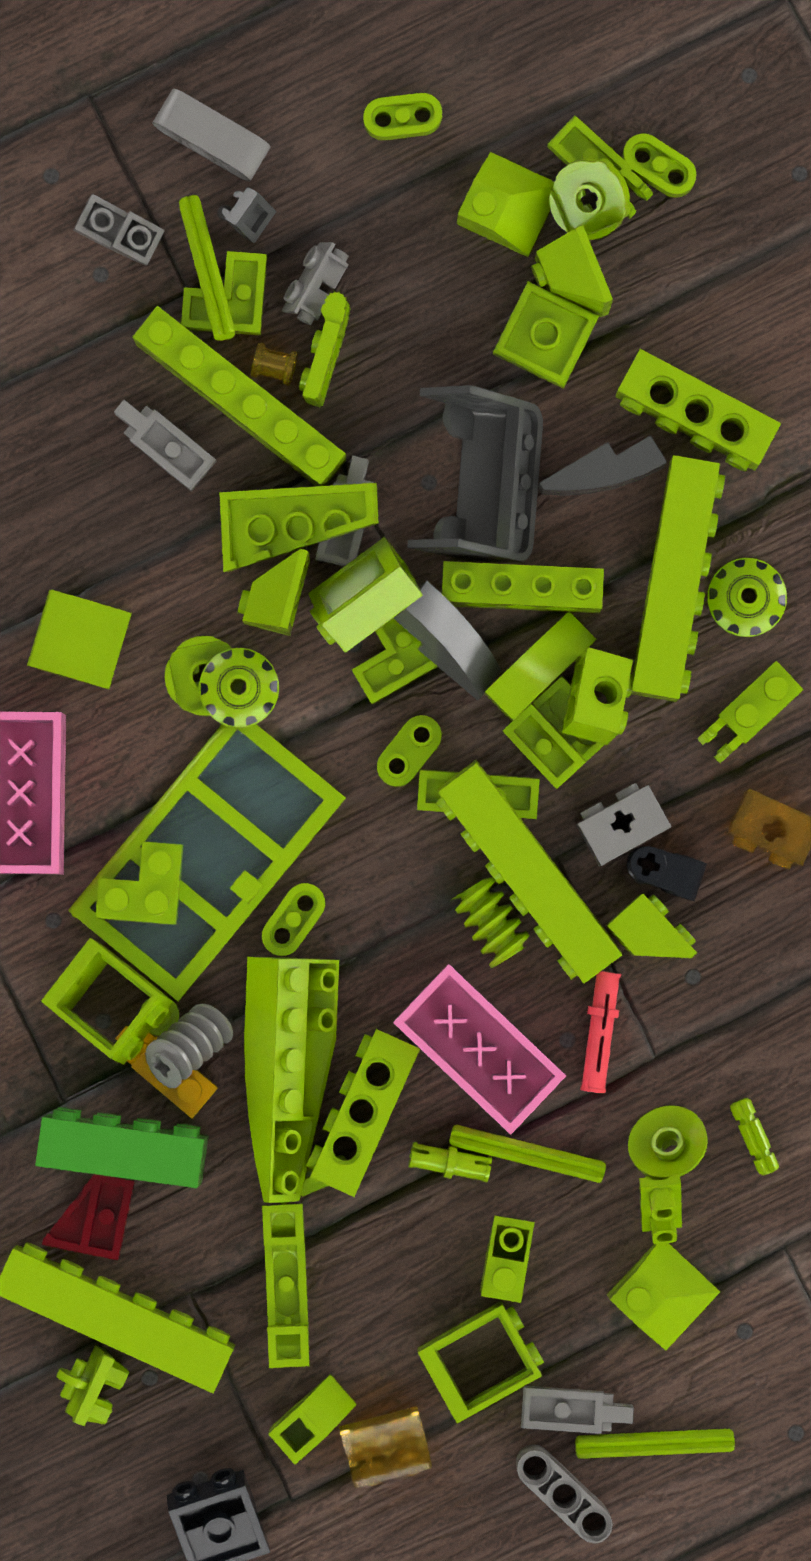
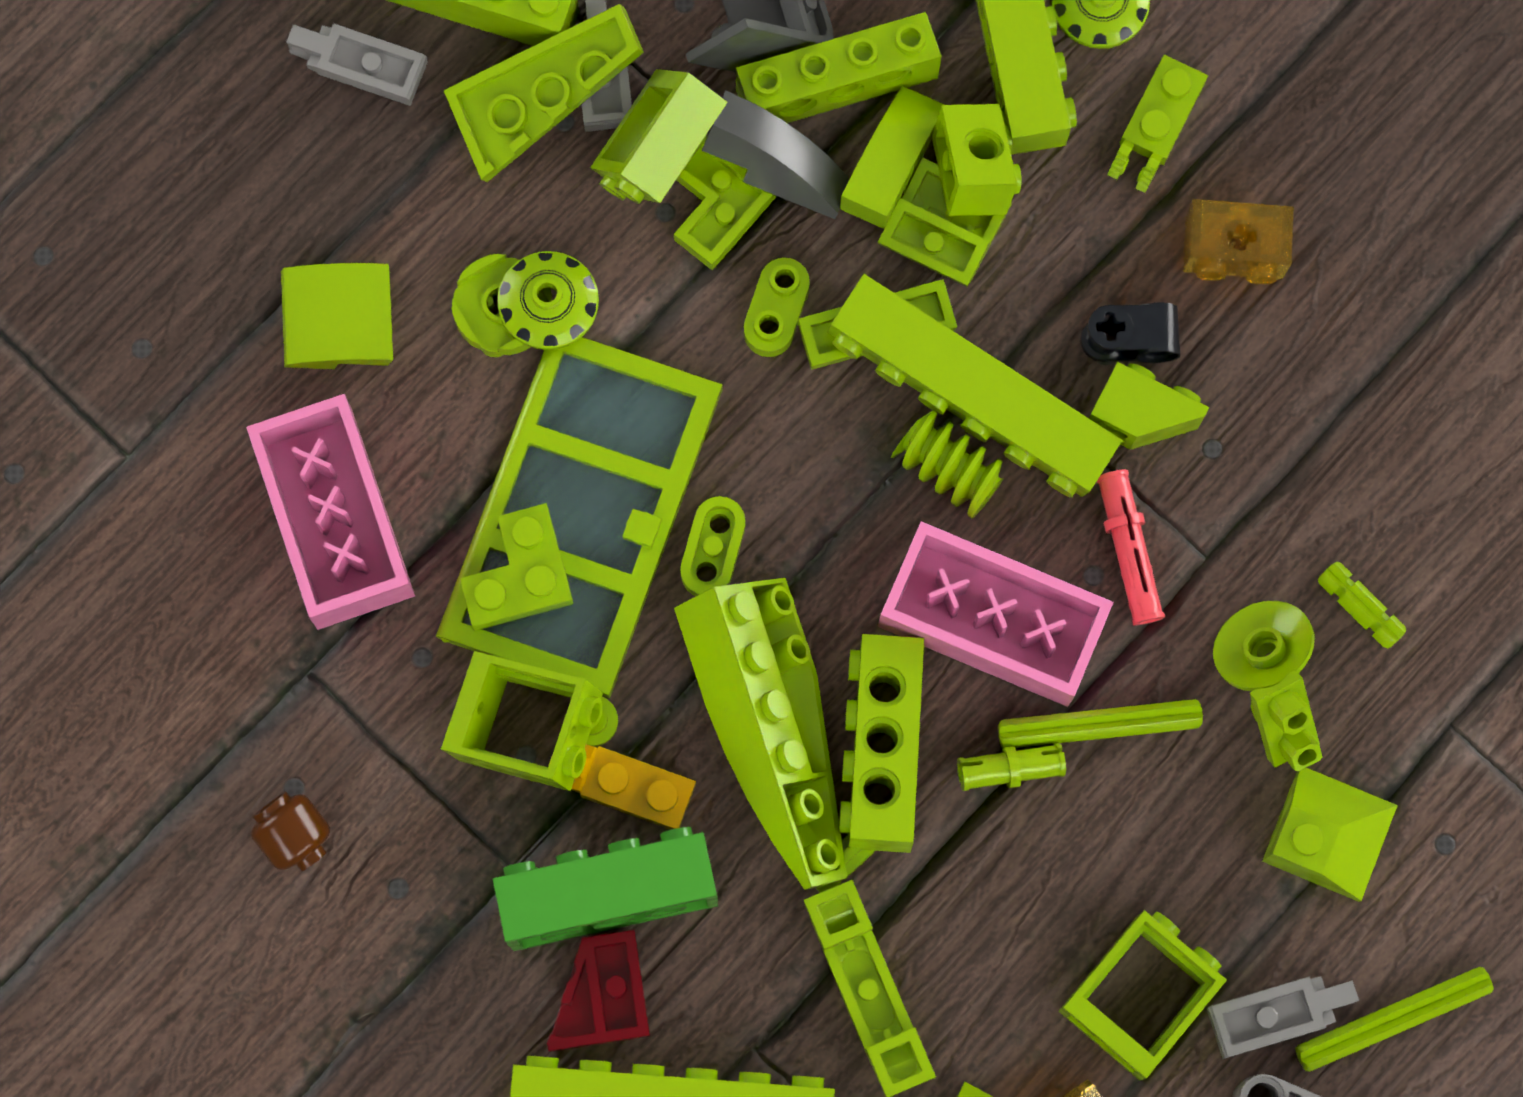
camera: 20 degrees left, 10 degrees down
light grey piece [145,1003,233,1088] -> none
lime slope [238,549,310,636] -> none
lime slope [480,1215,535,1303] -> none
light grey brick [576,783,671,867] -> none

